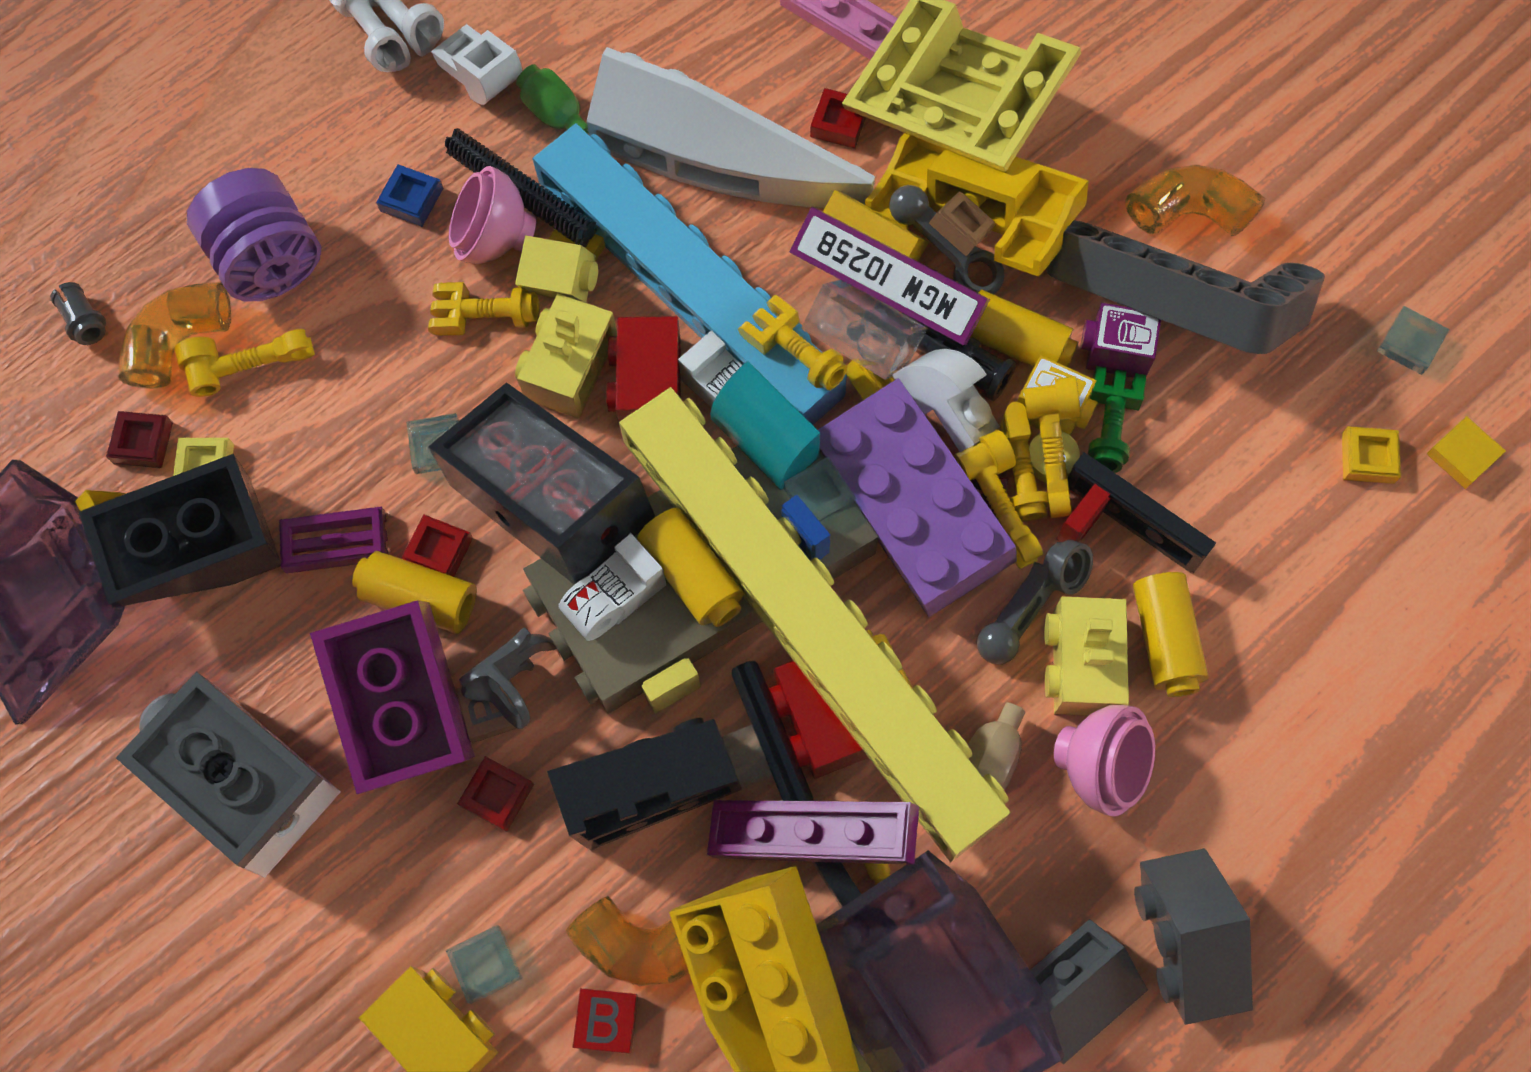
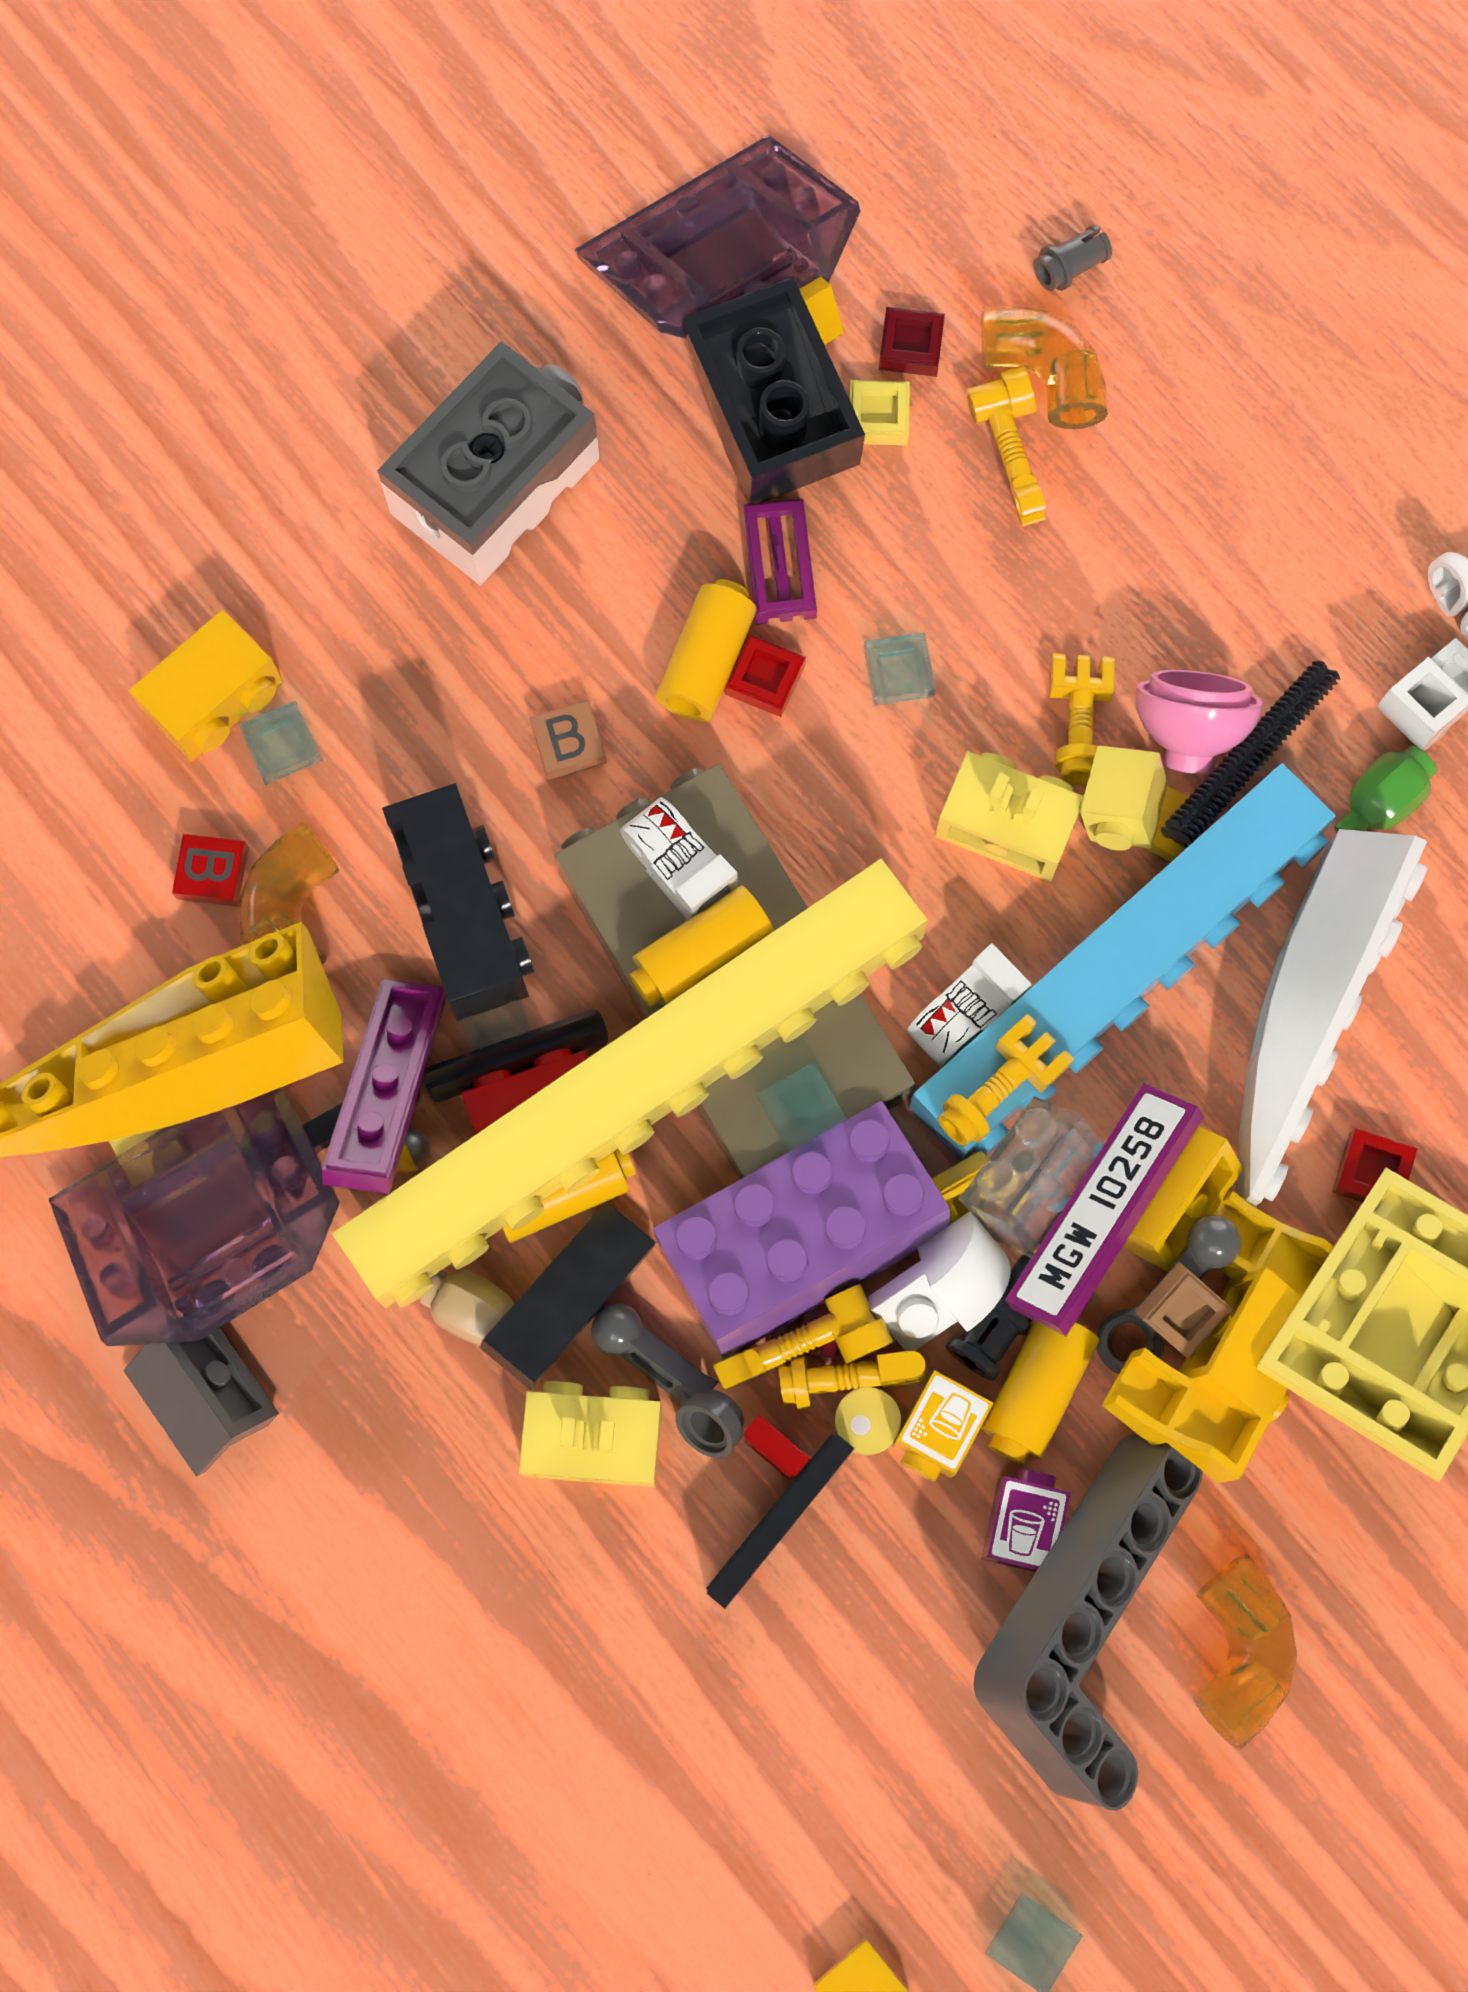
camera: 90 degrees right, 5 degrees up
medium lavender wheel [187,168,322,302] -> none
magenta brick [310,600,475,794] -> none
blue tile [376,164,443,227] -> none
brick [428,382,656,585] -> none
red tile [457,756,534,832] -> none
dark grey piece [459,627,557,729] -> none
red brick [607,316,681,430] -> none
light yellow tile [641,658,701,714] -> none
teal brick [710,361,820,490] -> none
blue tile [781,494,831,561] -> none
yellow brick [1024,376,1081,518] -> none
bright pink piece [1054,705,1155,816] -> none
green hinge [1088,366,1146,473] -> none
yellow brick [1133,572,1209,697] -> none
dark grey brick [1134,848,1253,1025] -> none
yellow tile [1342,426,1401,484] -> none
none -> black tile [479,1202,656,1390]

